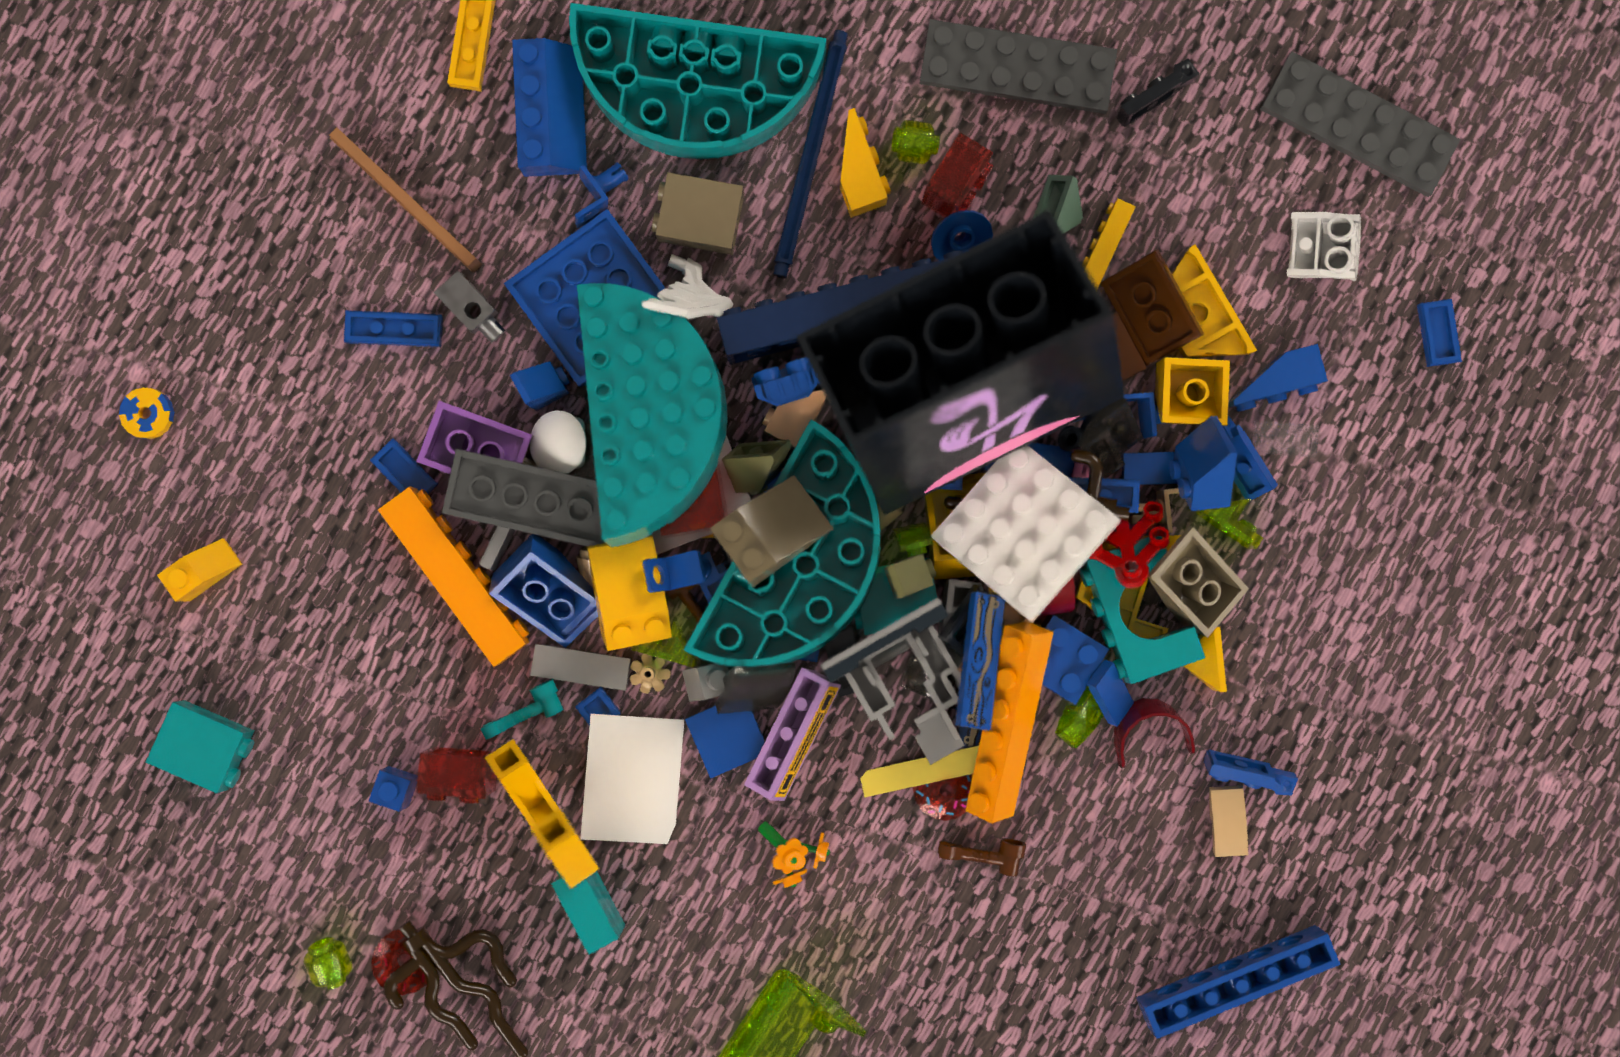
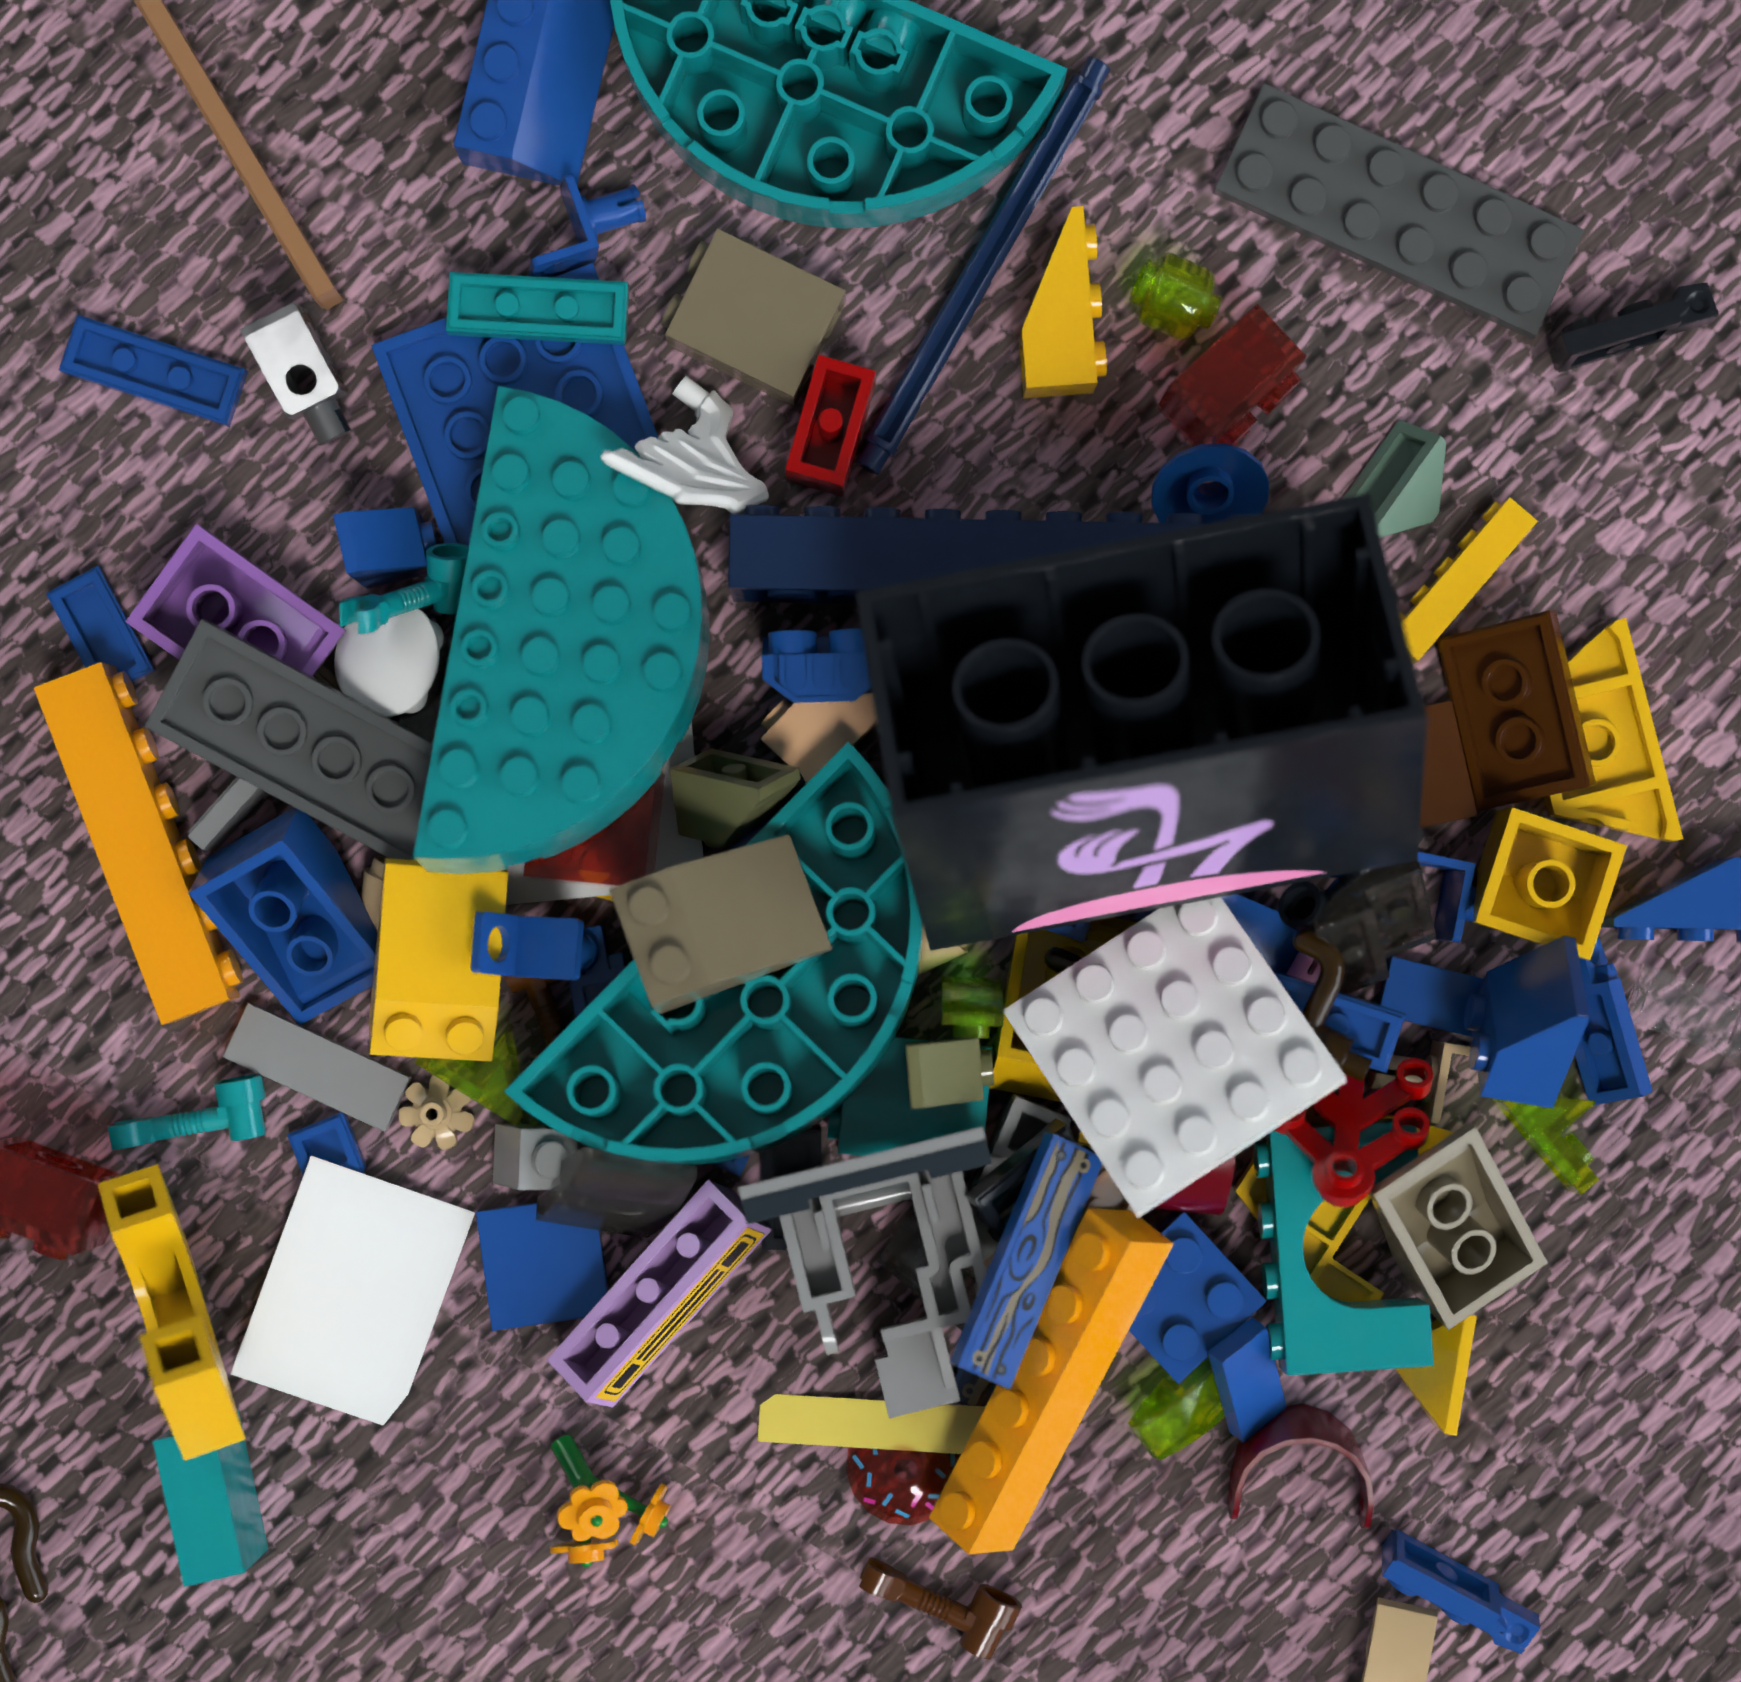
camera: 15 degrees right, 0 degrees up
none -> teal brick [339,543,469,634]
none -> teal tile [446,272,630,345]
none -> red brick [785,354,876,497]

